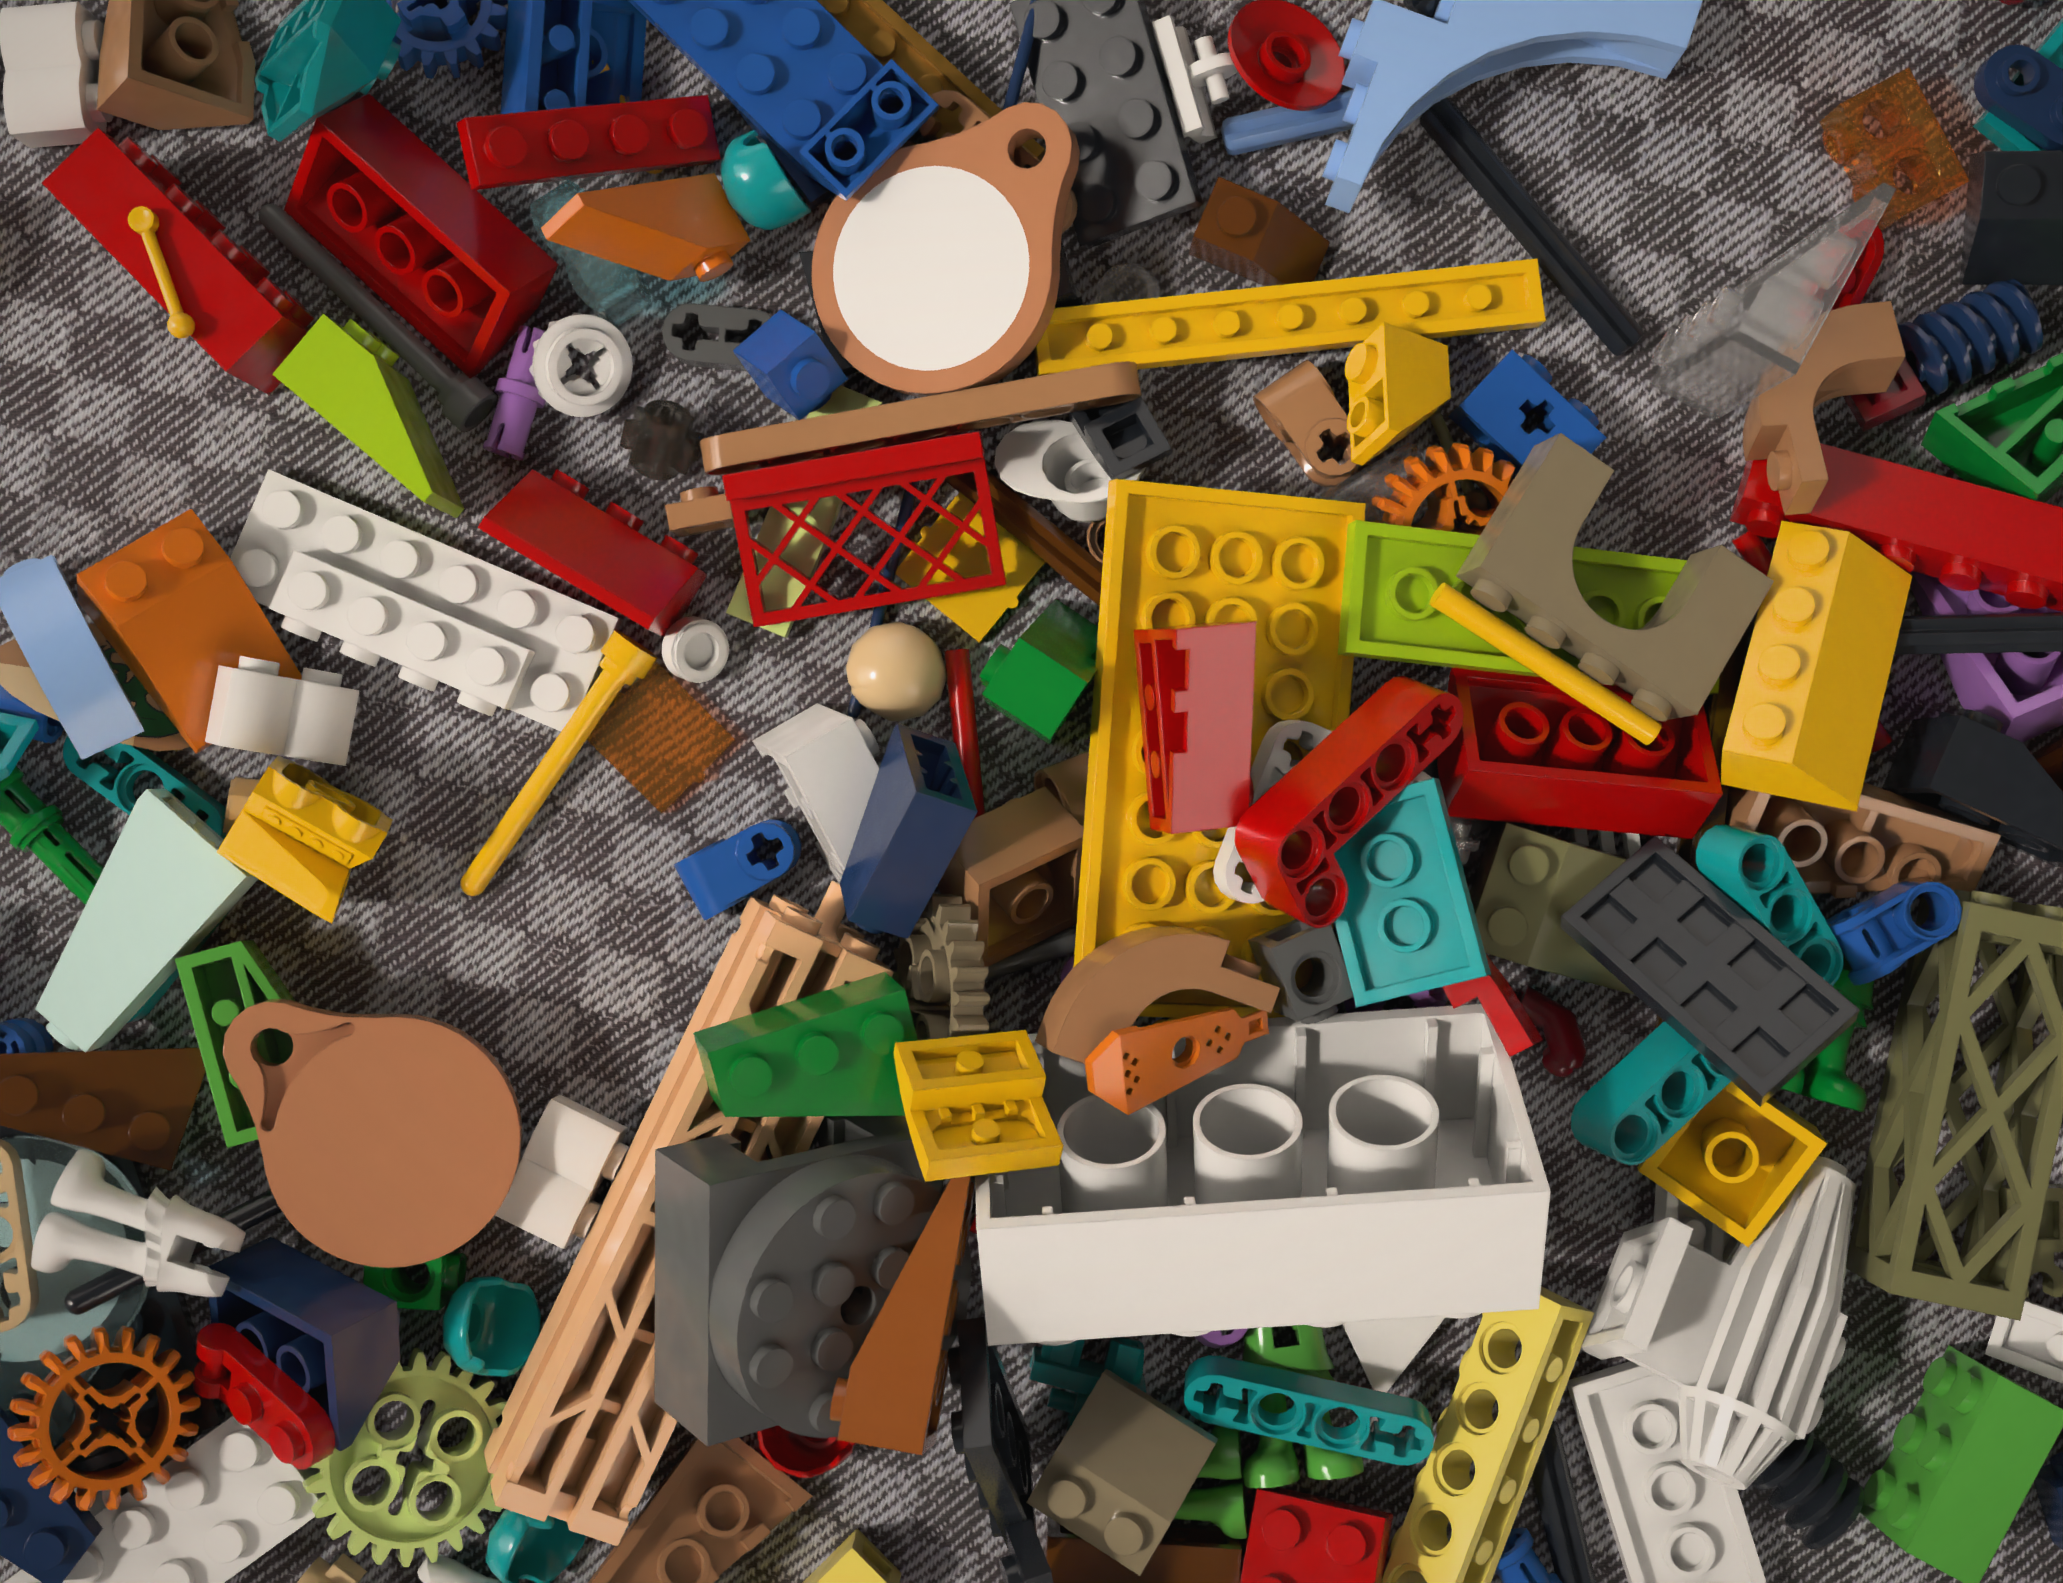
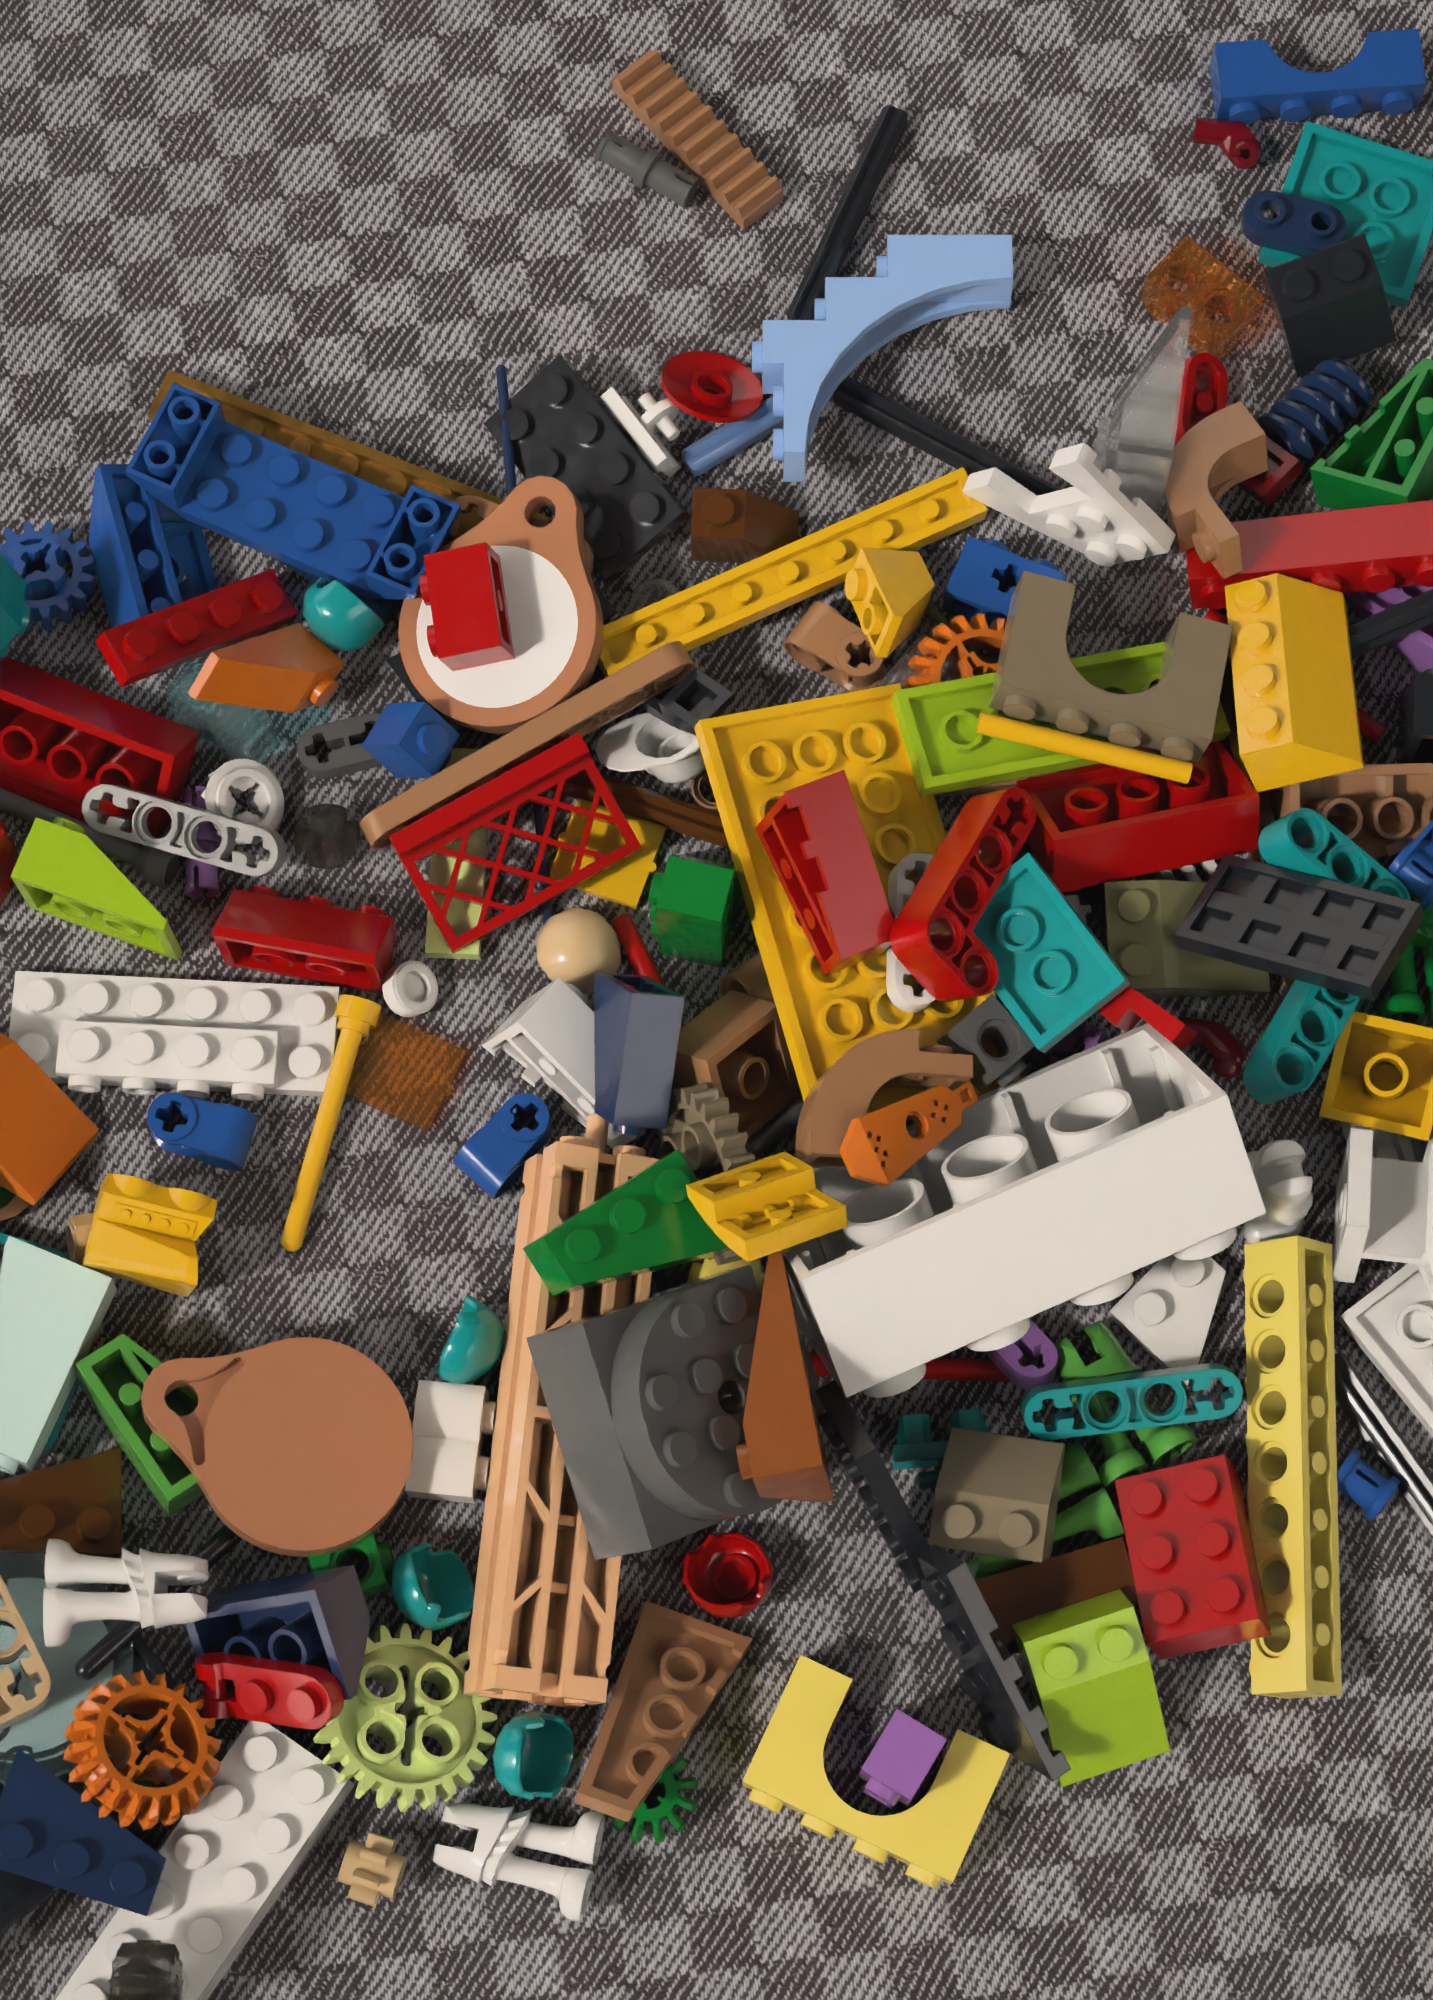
camera: 20 degrees left, 15 degrees down
white brick [205,656,359,766] -> none
medium nougat plate [665,486,735,538] -> none
none -> light grey beam [82,784,287,876]
none -> blue piece [147,1093,259,1171]
none -> red brick [419,542,515,671]
none -> teal hair [434,1295,504,1384]
none -> white wing [962,443,1176,567]
none -> white piece [1243,1140,1313,1244]

